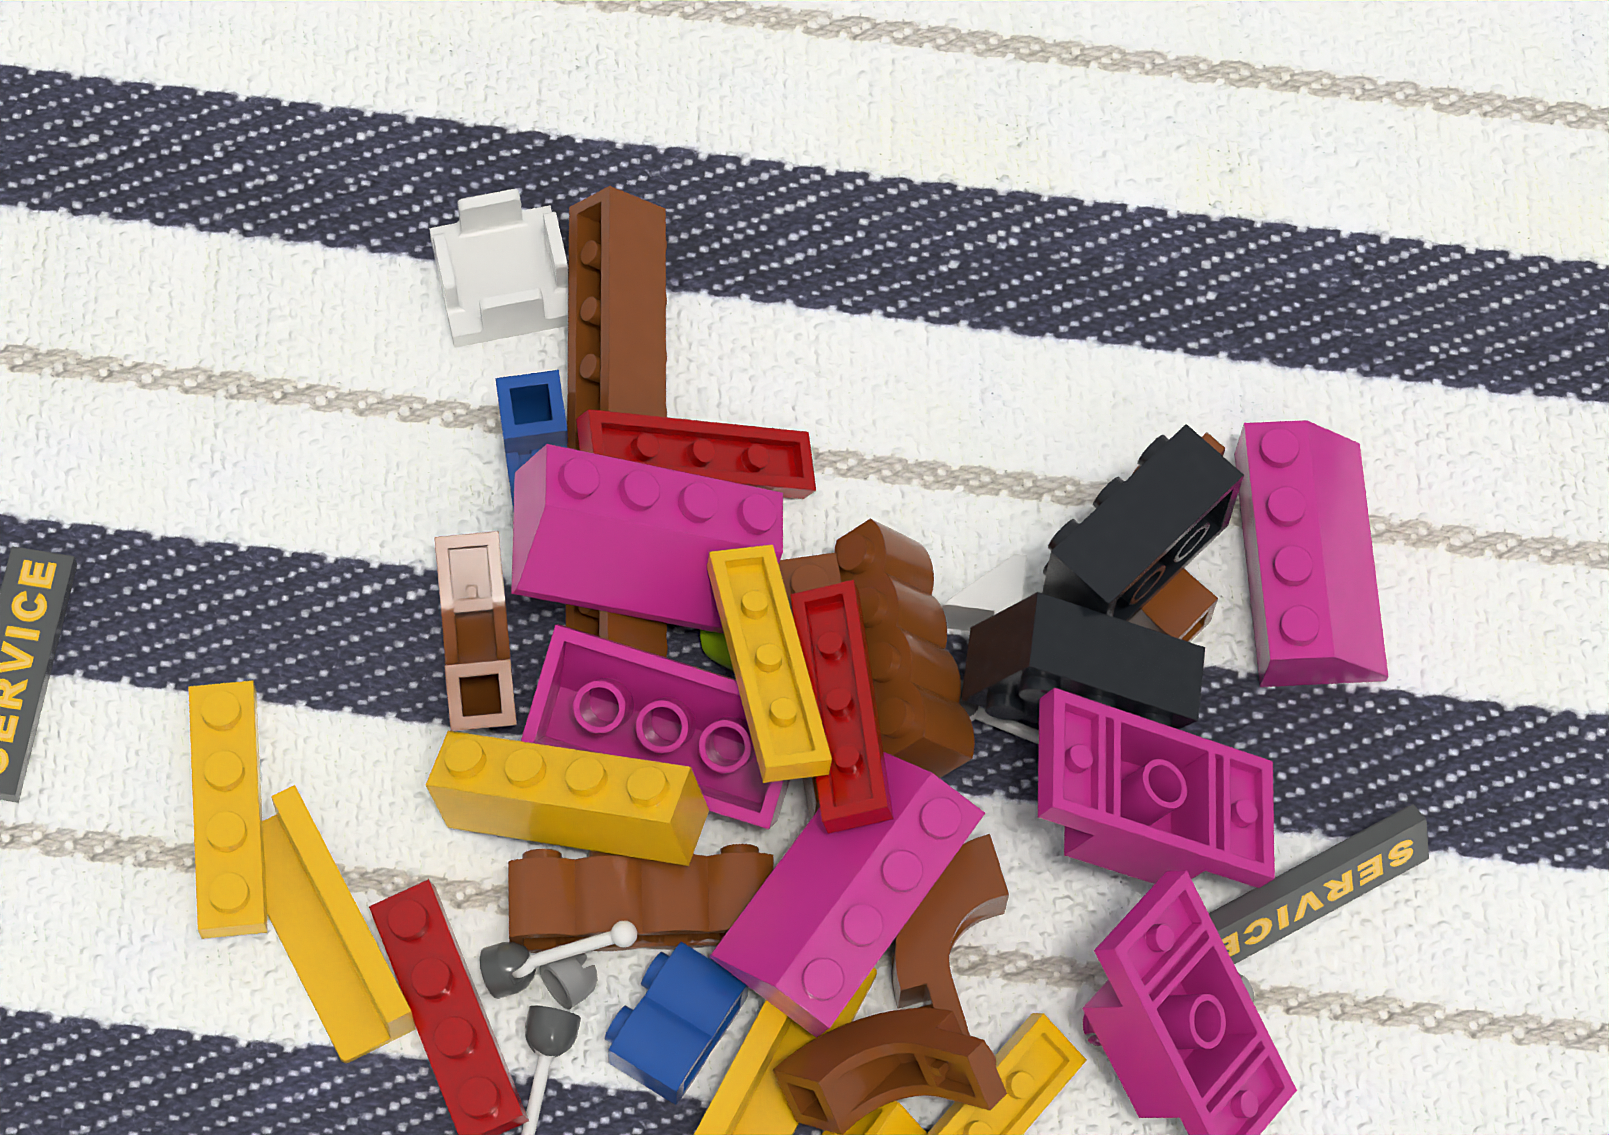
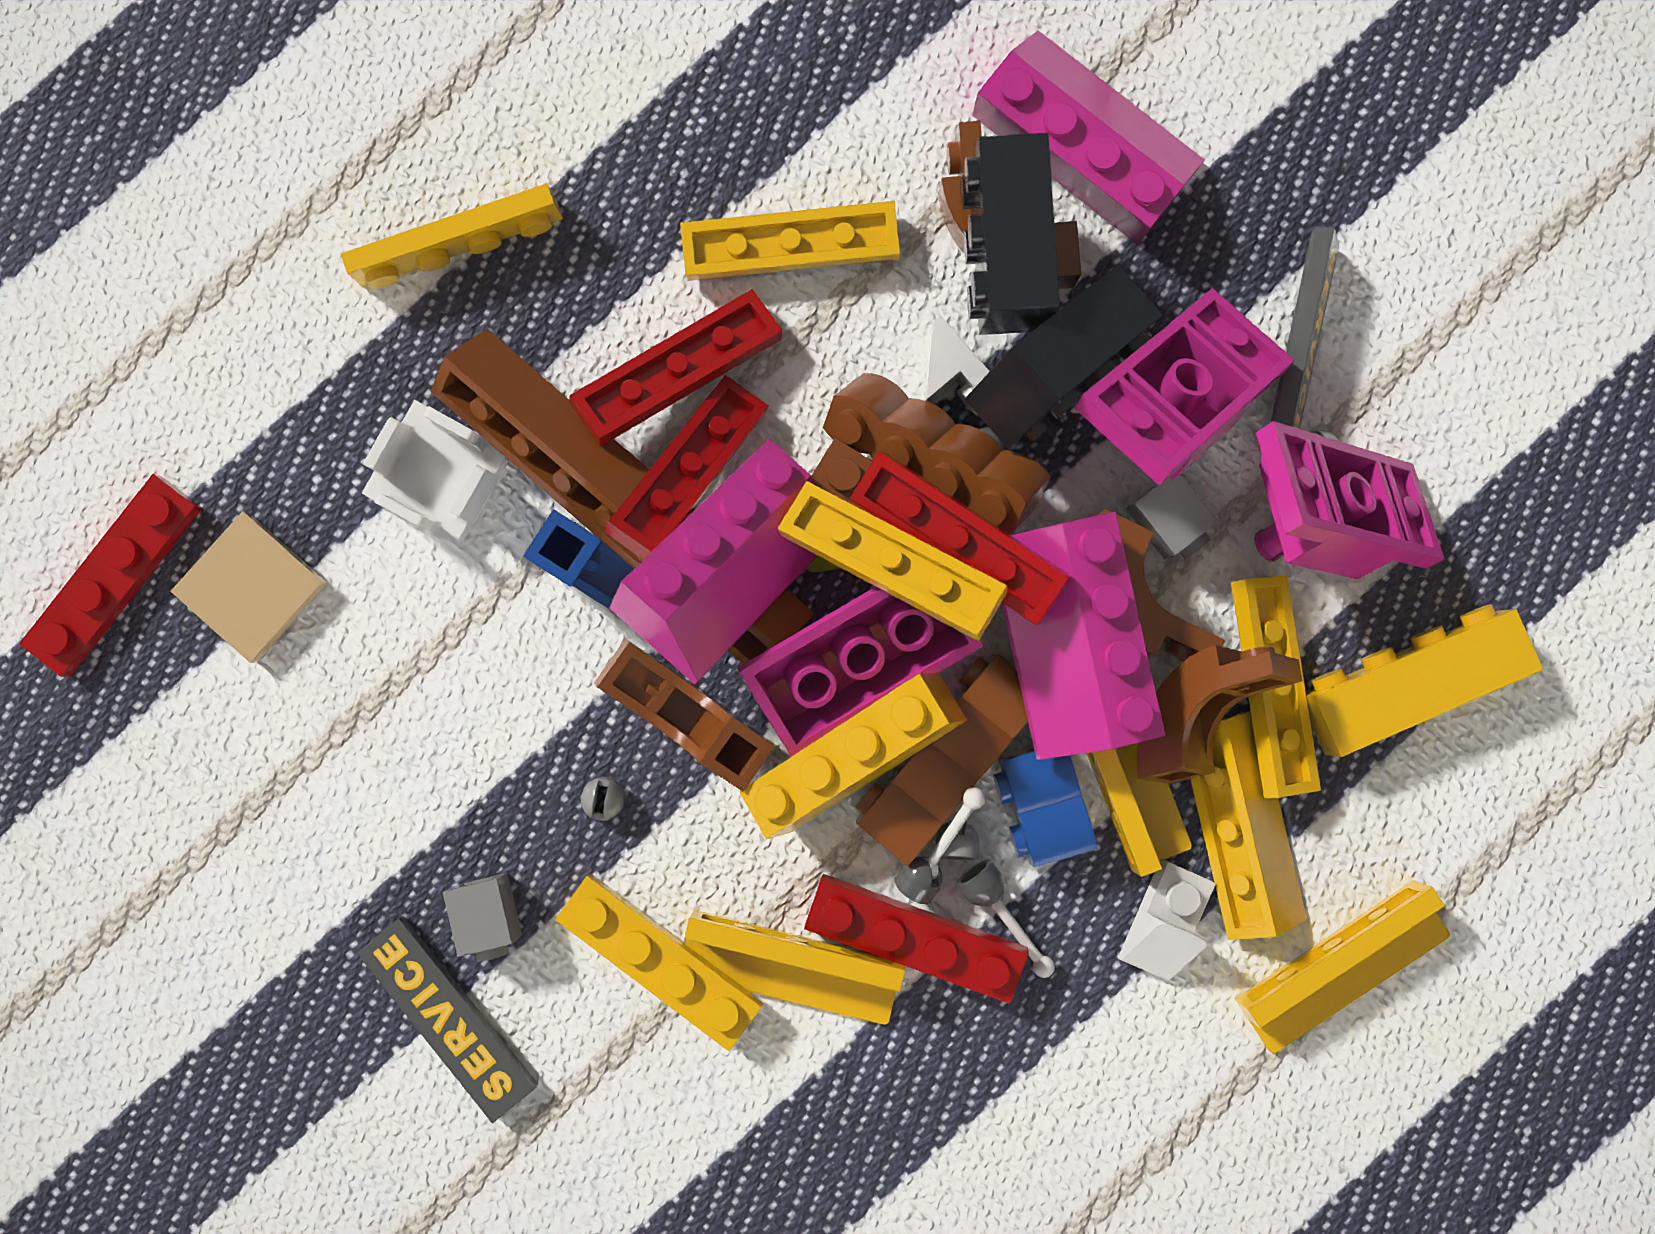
camera: 40 degrees left, 20 degrees up
none -> red plate [19,473,203,677]
none -> tan tile [170,511,328,663]
none -> yellow plate [340,183,563,289]
none -> light grey brick [443,873,522,962]
none -> red plate [569,289,783,447]
none -> light grey hinge [581,777,626,821]
none -> yellow plate [680,201,900,281]
none -> light grey brick [1125,474,1219,559]

